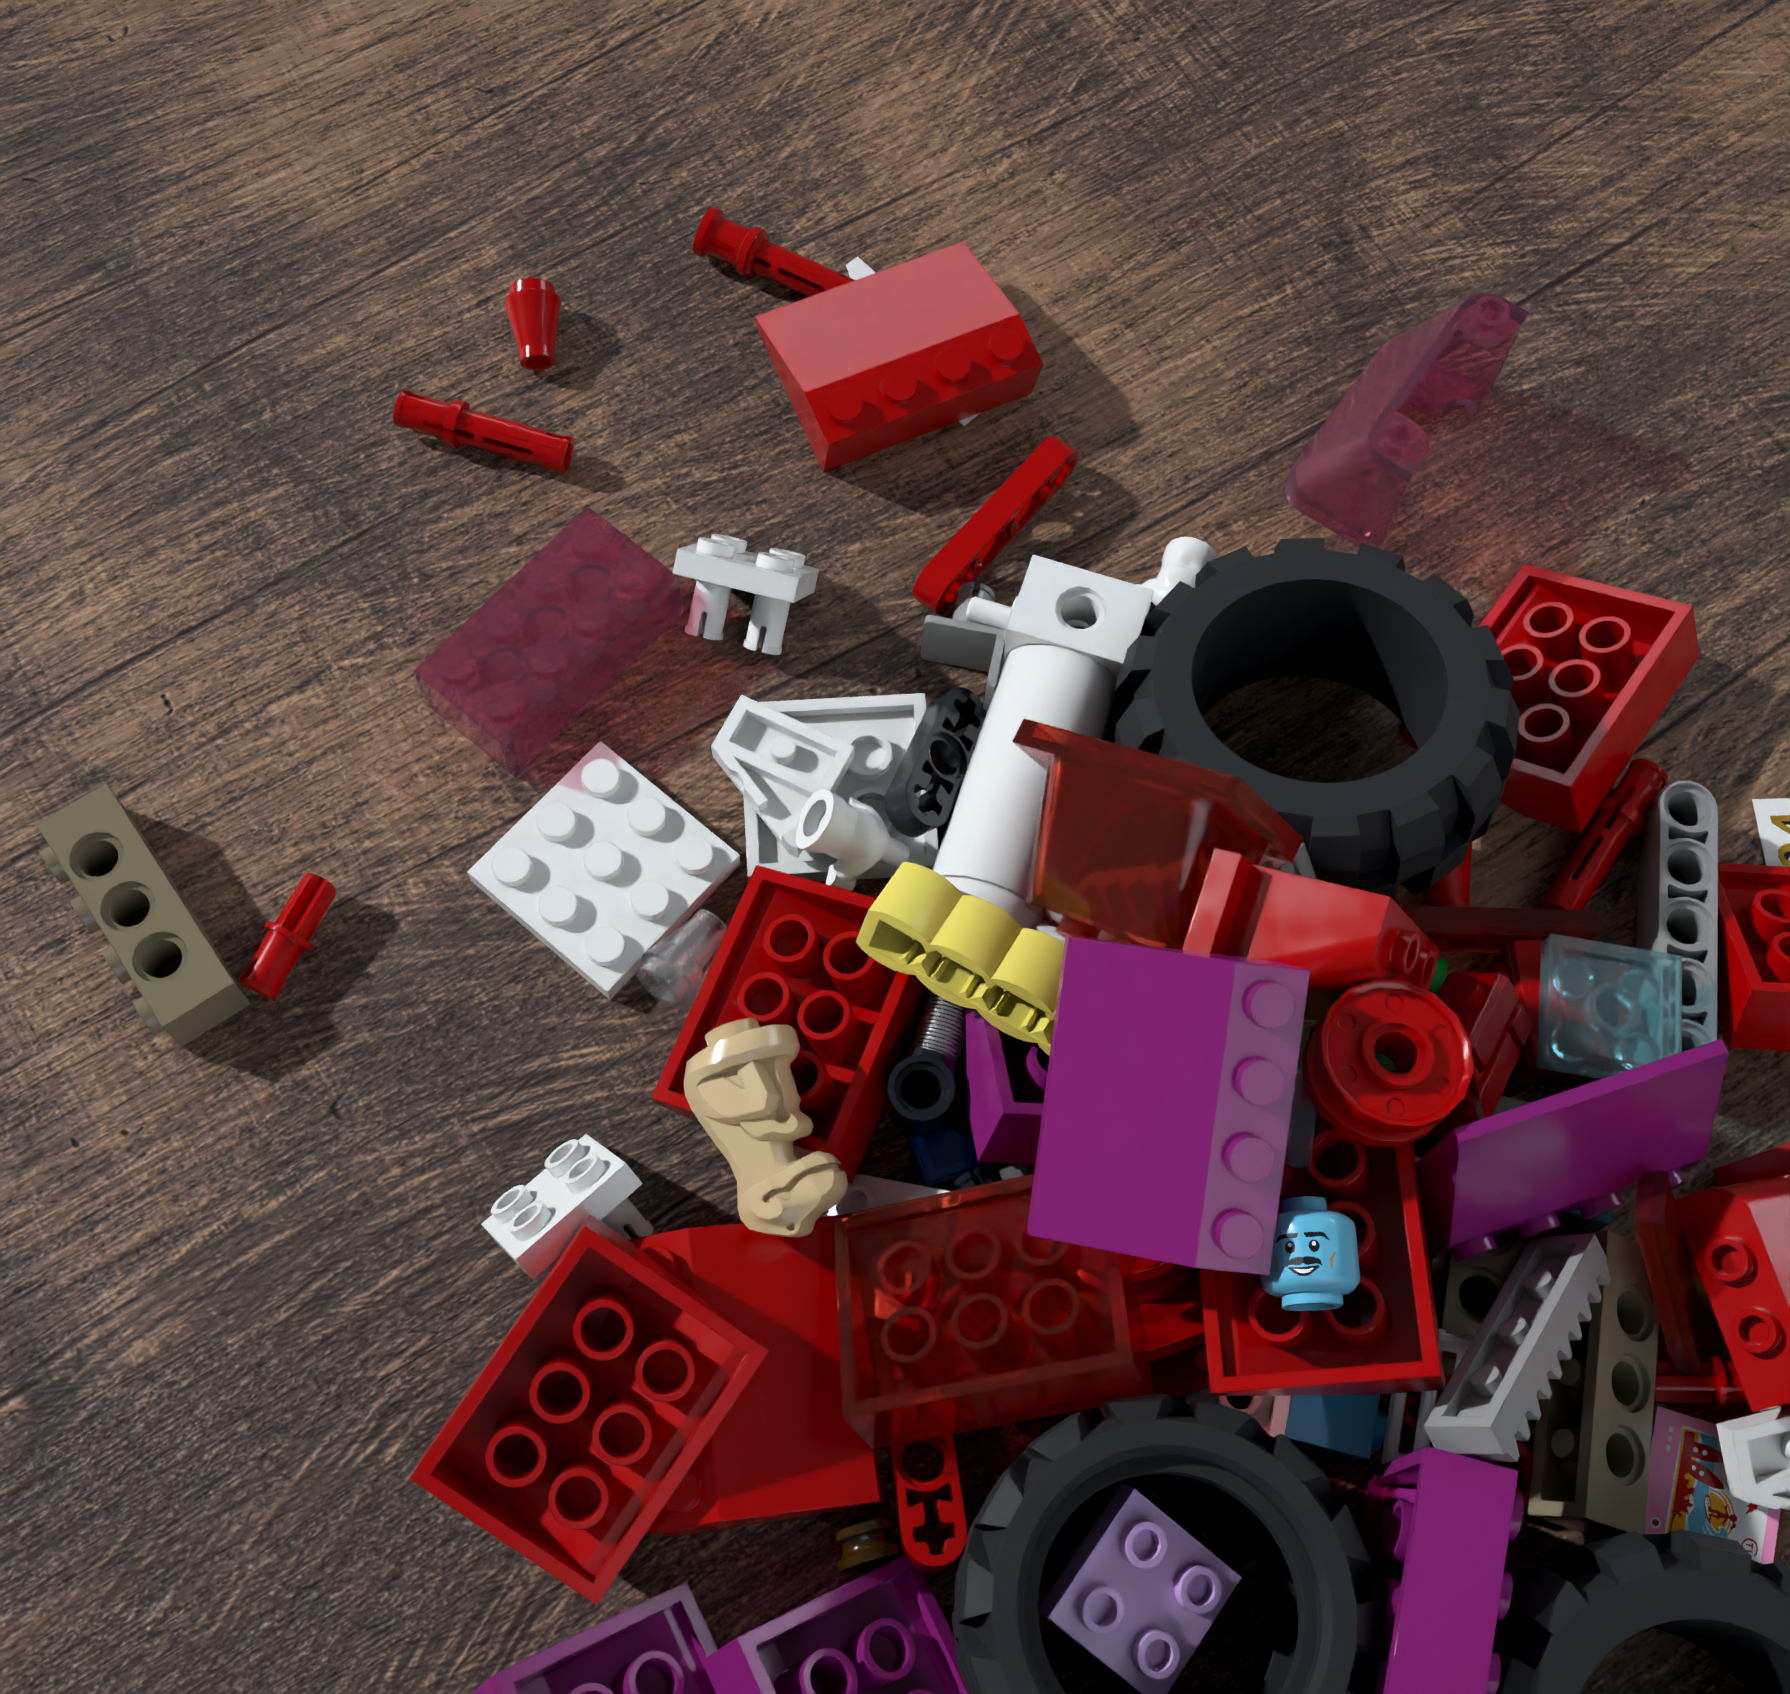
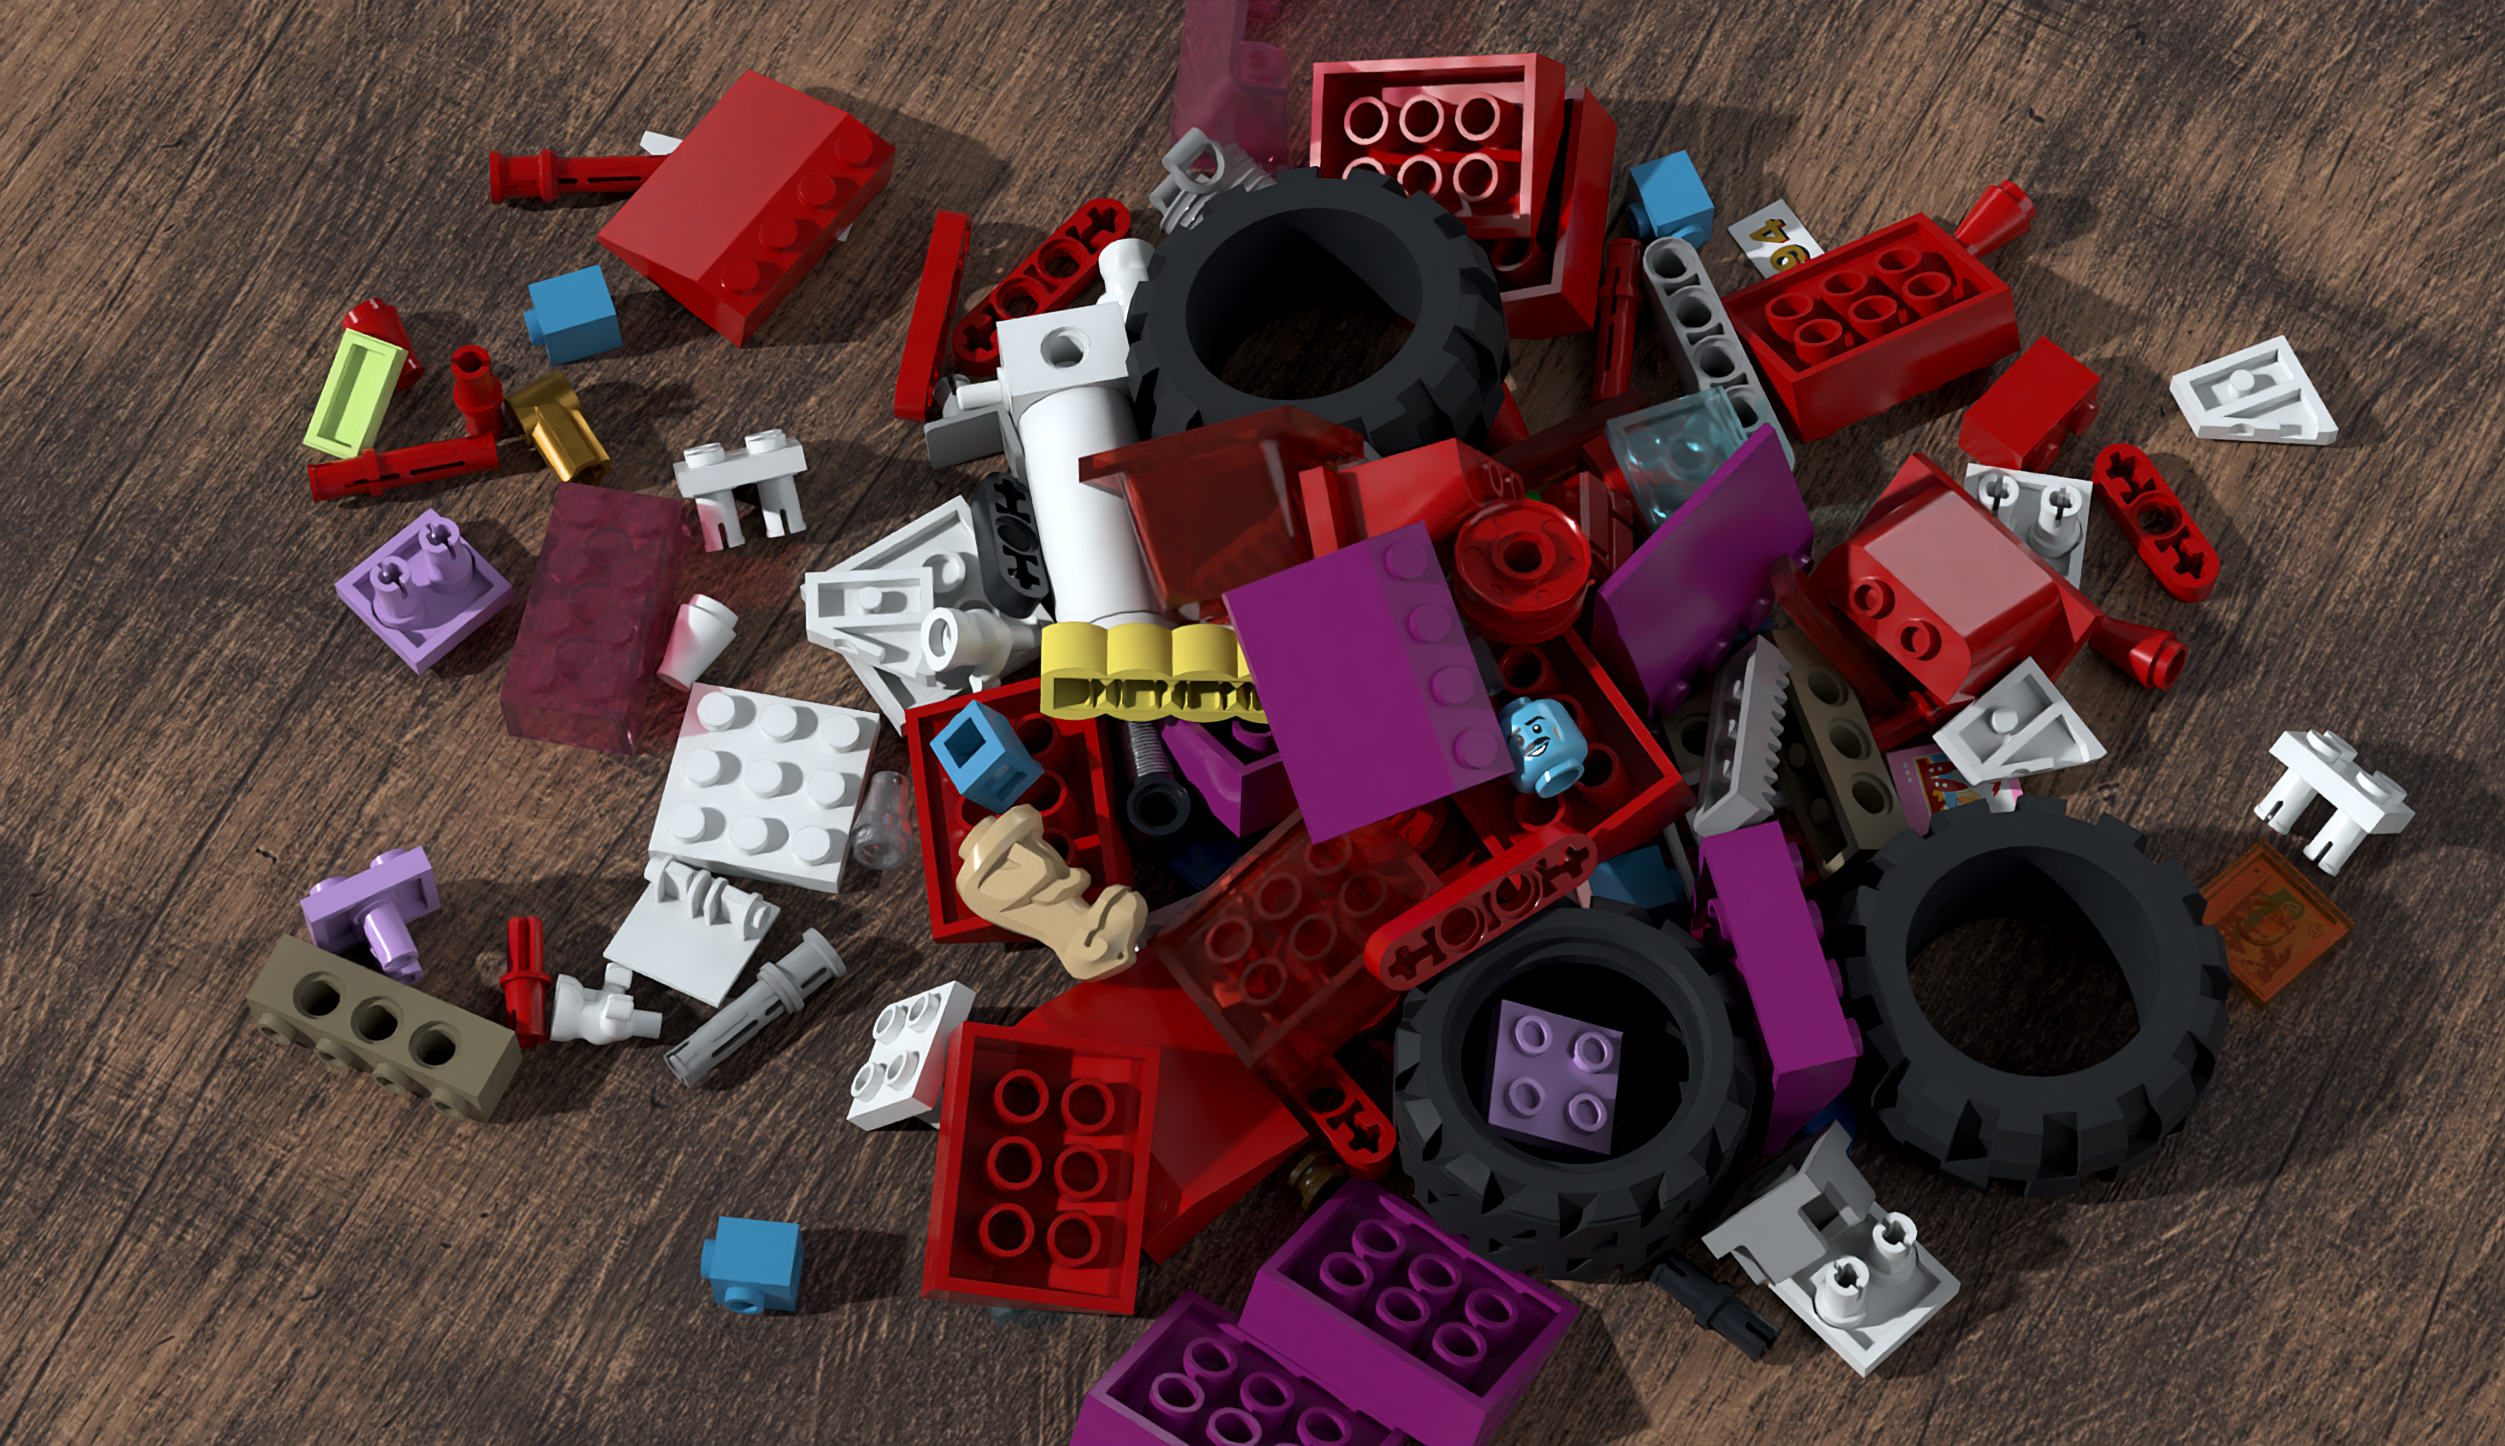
camera: 25 degrees left, 5 degrees down
none -> lavender plate [300,846,441,986]
none -> yellowish green tile [303,328,409,459]
none -> lavender plate [335,508,515,676]
none -> red pin [450,345,506,441]
none -> pearl gold piece [503,369,613,494]
none -> dark azure brick [523,265,623,367]
none -> white piece [550,962,662,1045]
none -> white hinge [603,854,781,1008]
none -> white cone [656,594,738,692]
none -> light grey pin [663,927,847,1088]
none -> dark azure brick [701,1216,804,1314]
none -> dark azure brick [929,699,1045,815]
none -> red beam [951,197,1132,378]
none -> light grey piece [1149,127,1278,235]
none -> red slope [1309,53,1566,241]
none -> red beam [1363,822,1598,991]
none -> dark azure brick [1626,150,1714,249]

